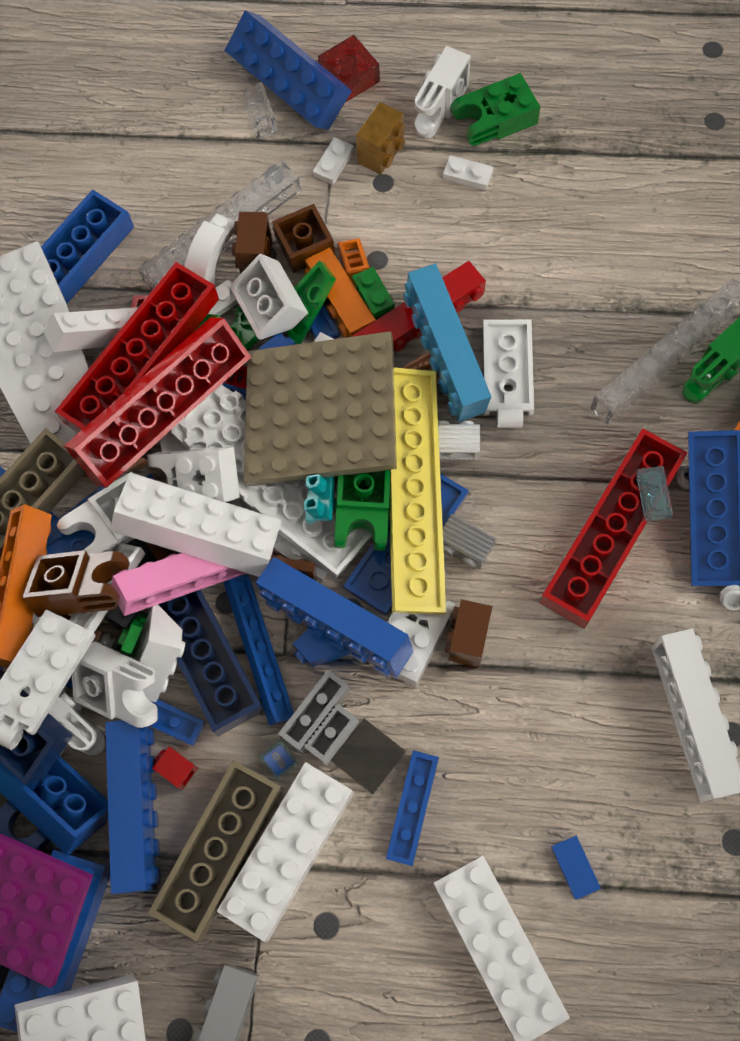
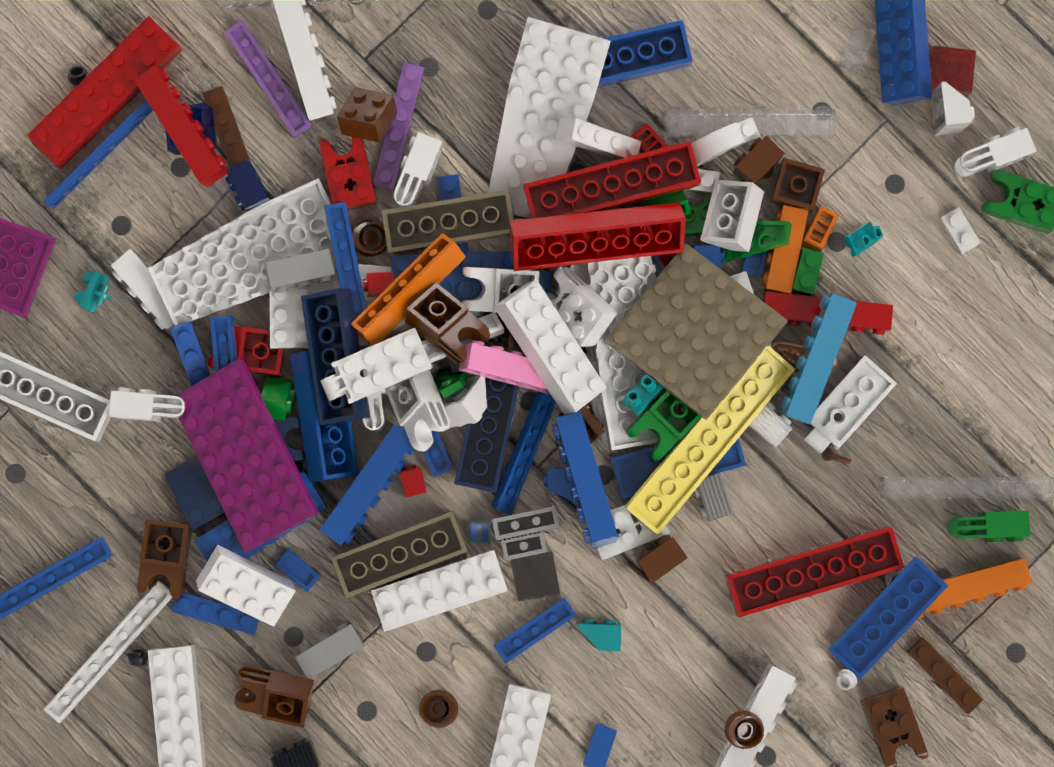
camera: 30 degrees right, 15 degrees up
white plate [313,137,354,185] -> none
pearl gold brick [356,102,405,175] -> none
clear light blue plate [636,466,673,521] -> none
none -> blue tile [275,548,321,592]
none -> reddish brown piece [419,690,458,728]
none -> teal slope [578,619,622,651]
none -> reddish brown piece [724,710,764,749]
none -> reddish brown hand [821,448,851,464]
none -> teal hips [844,222,883,257]
none -> white slope [930,82,975,135]

